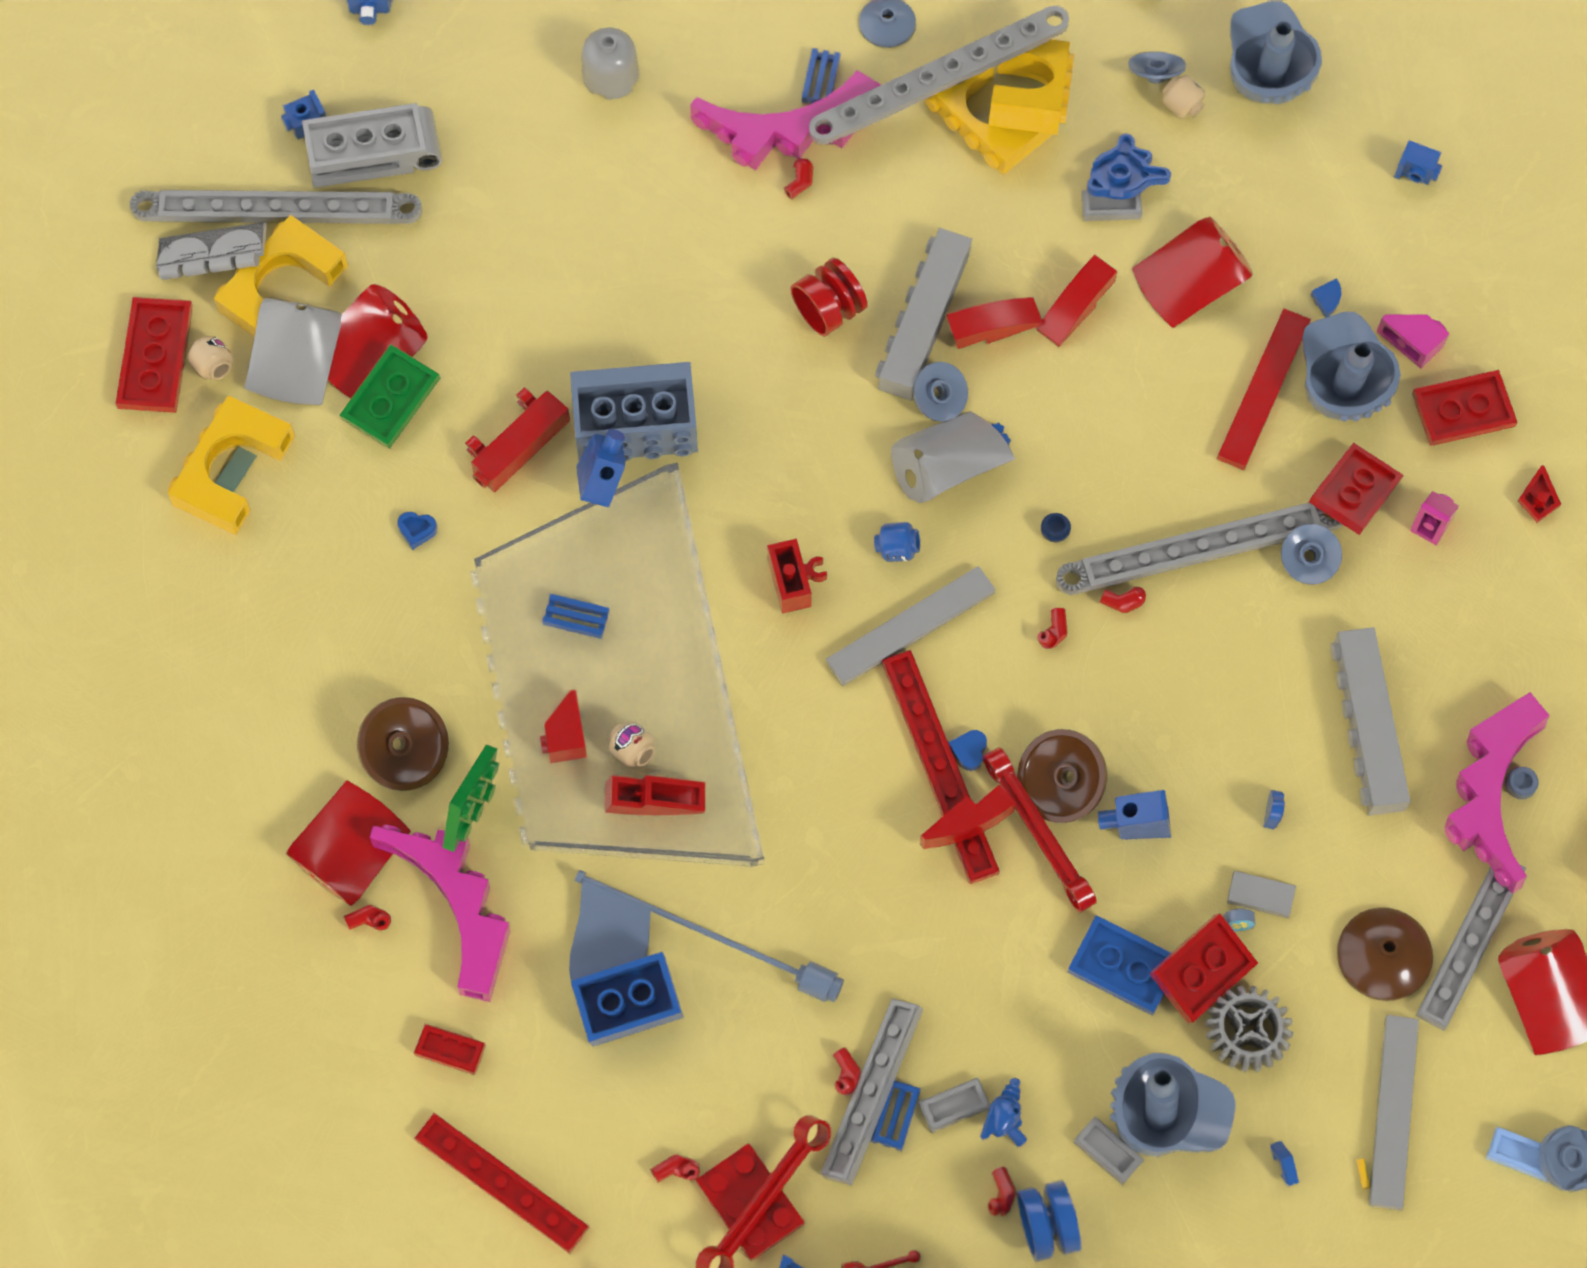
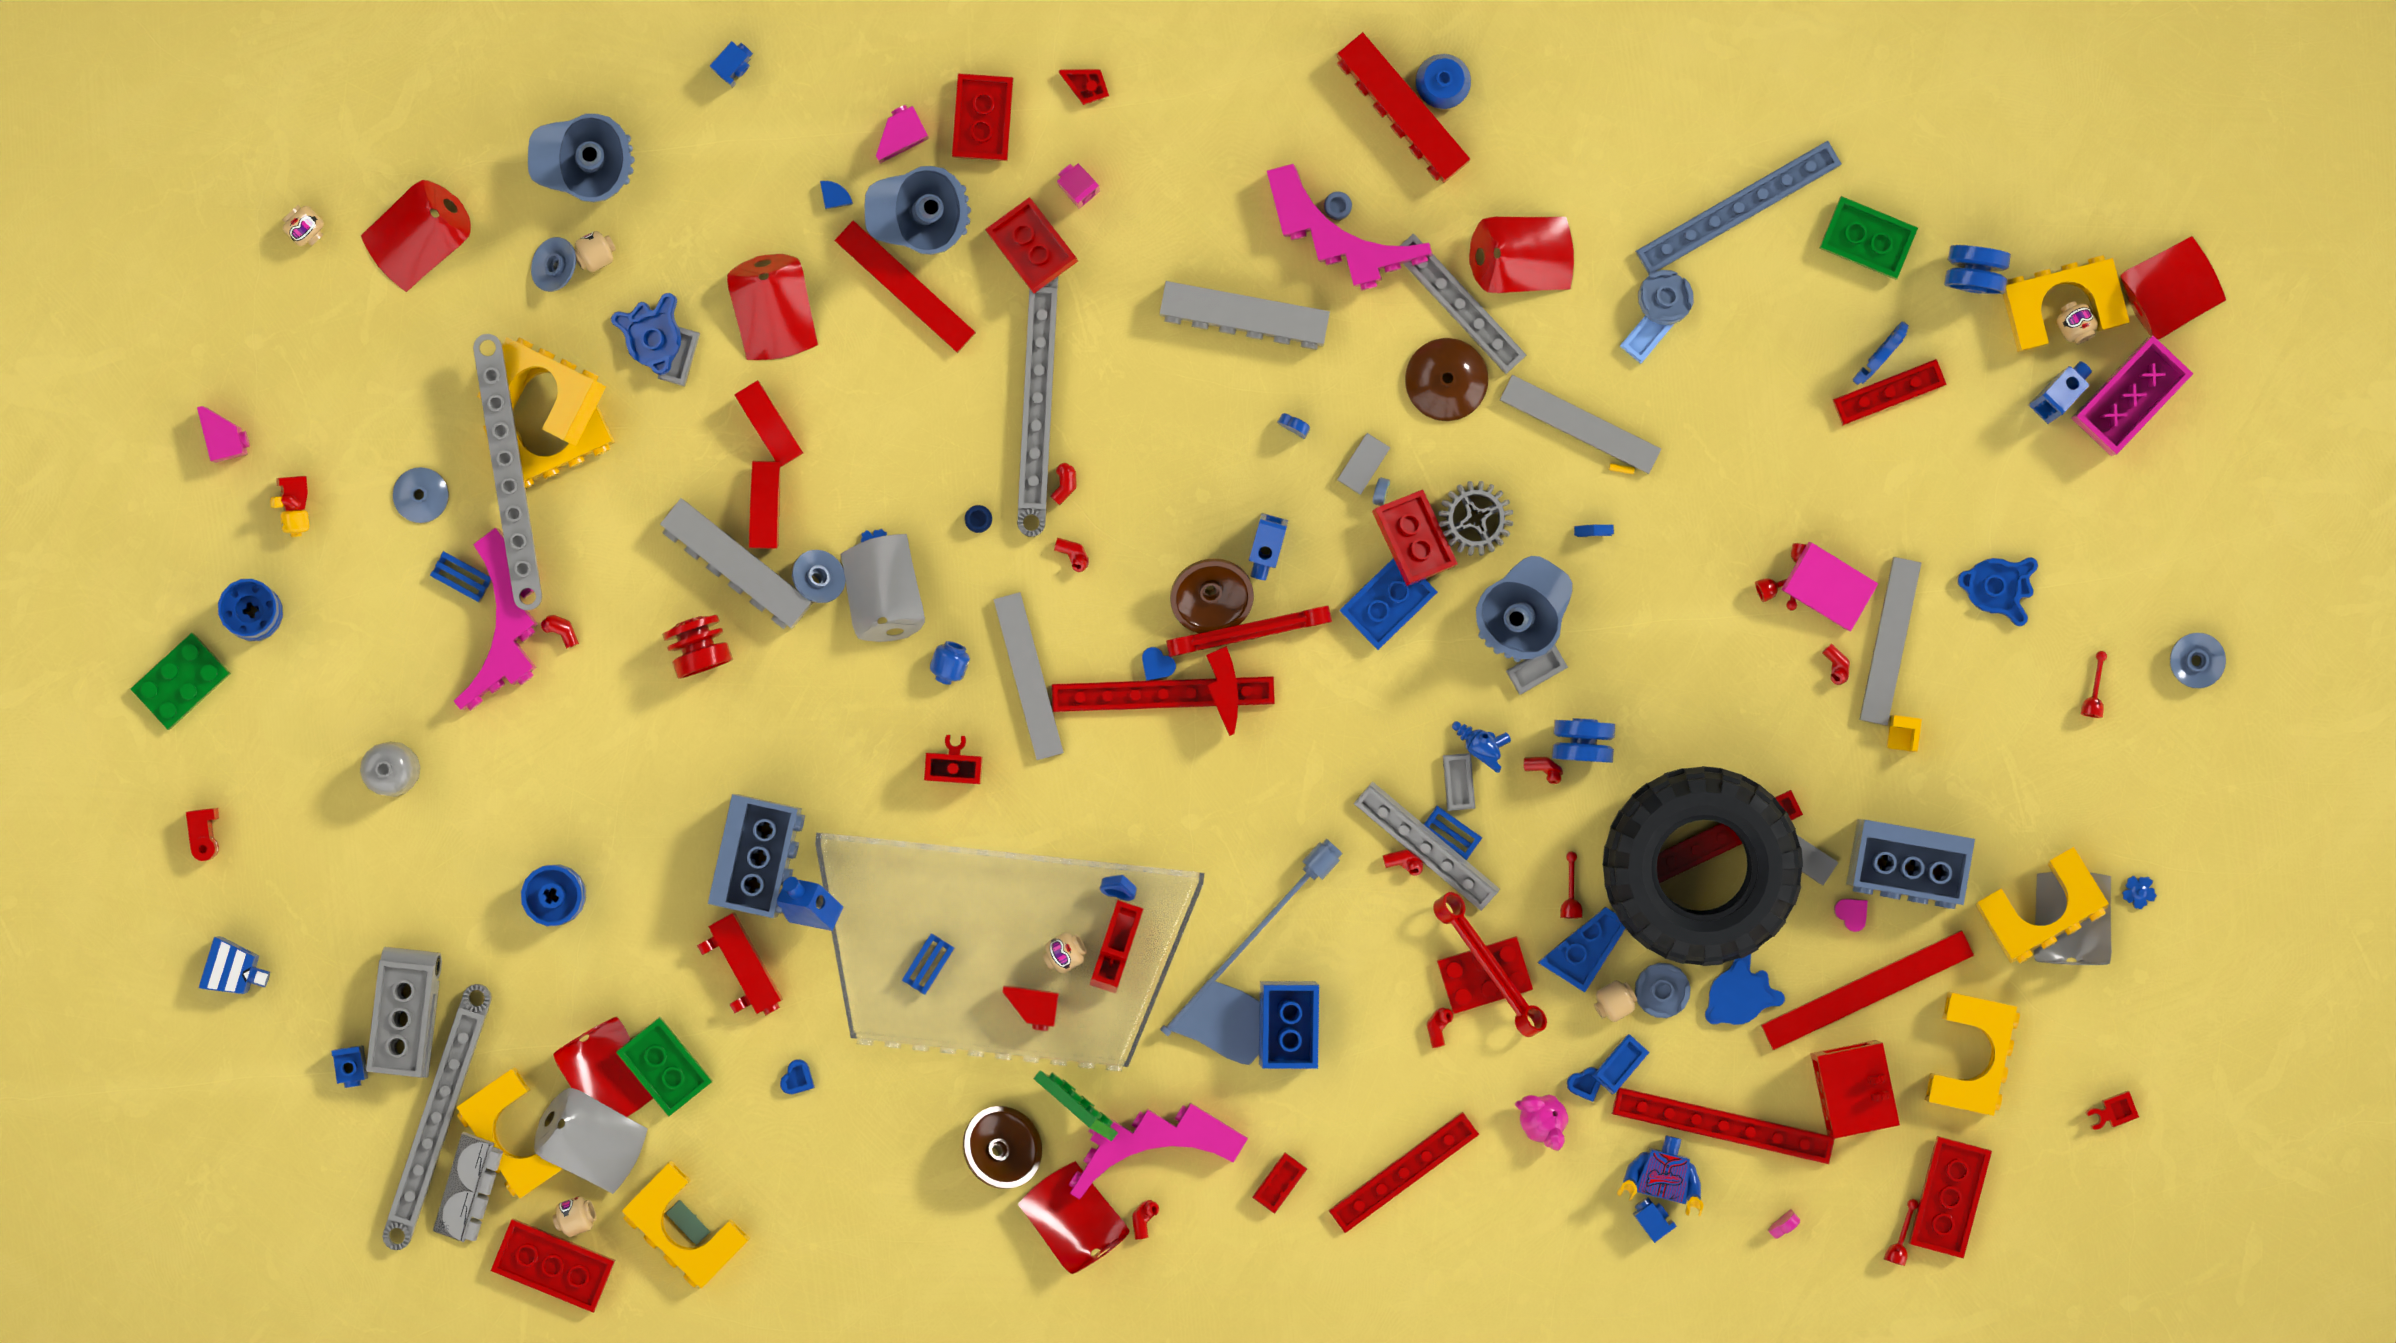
camera: 75 degrees left, 20 degrees up
sand blue dish [1281,524,1342,585] -> none
none -> blue wheel [521,864,586,926]
none -> blue tile [1100,875,1137,901]

